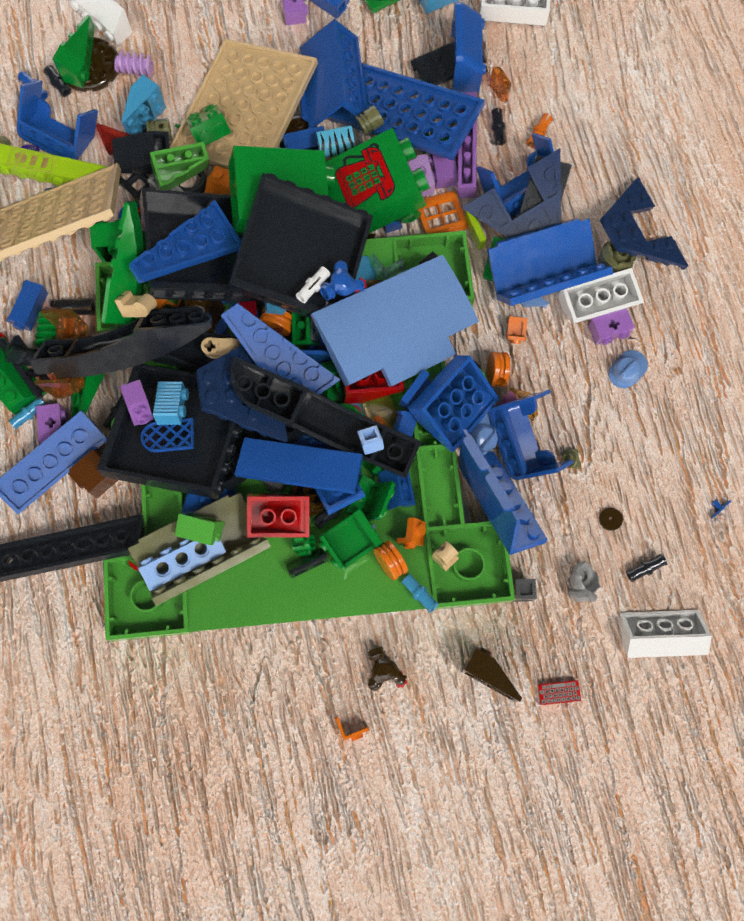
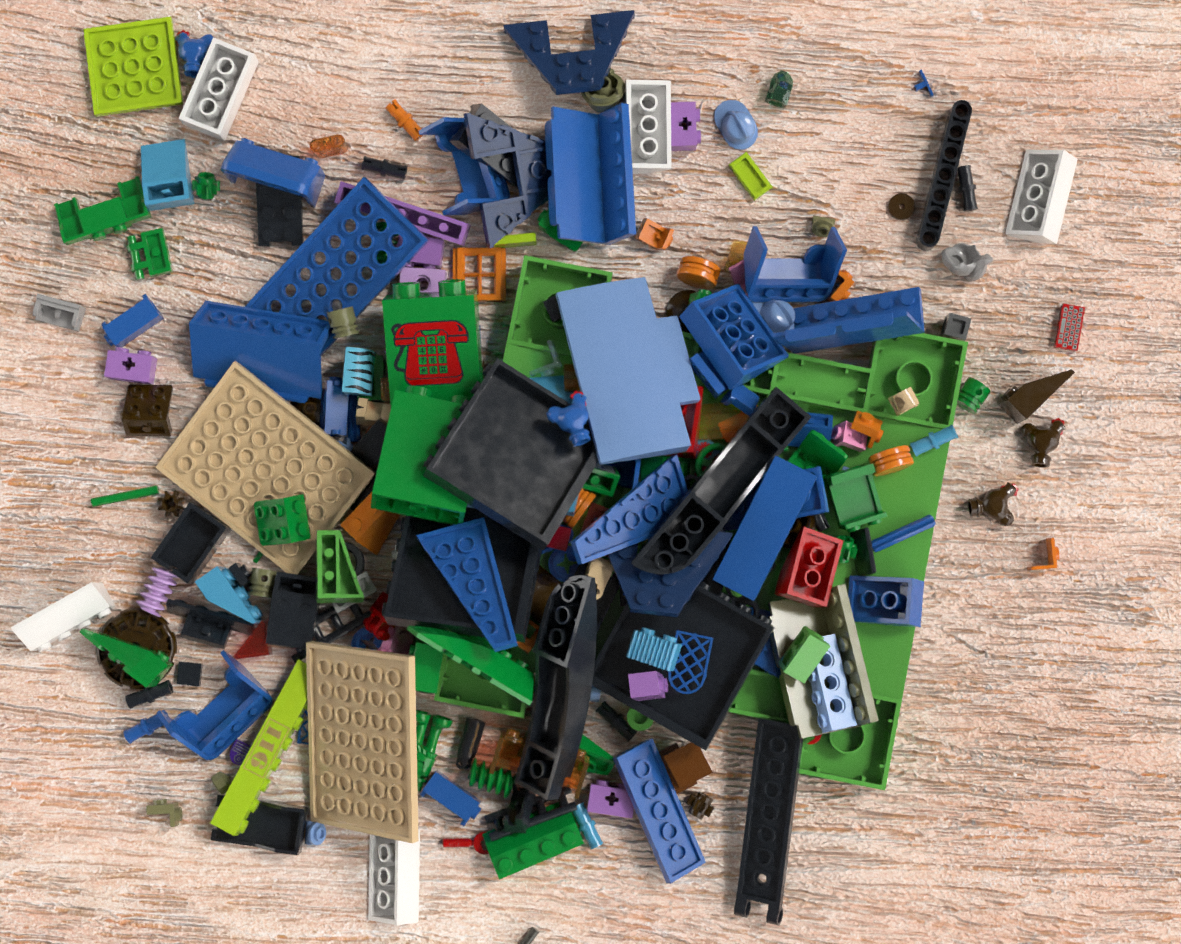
camera: 70 degrees left, 10 degrees up
tan leg [114,291,157,317] -> none
white pin [296,266,330,303] -> none
light blue slope [357,425,384,455] -> none
none -> green bar [91,485,159,507]
none -> dark brown bracket [121,384,173,437]
none -> black piece [151,502,231,584]
none -> dark brown gear [158,490,186,517]
none -> black bracket [166,599,255,650]
none -> black tile [177,662,203,686]
none -> green gear [192,172,220,199]
none -> black plate [229,563,251,587]
none -> green piece [416,710,453,791]
none -> dark brown gear [686,791,714,820]
none -> lime tile [728,152,773,201]
none -> clear green rock [765,70,793,108]
none -> orange bracket [828,269,854,302]
none -> bright pink bracket [831,421,868,452]
none -> blue slope [848,575,924,627]
none -> blue axle [871,515,936,552]
none -> black beam [916,100,972,251]
none -> green piece [957,377,991,414]
none -> dark brown animal [1021,418,1066,468]

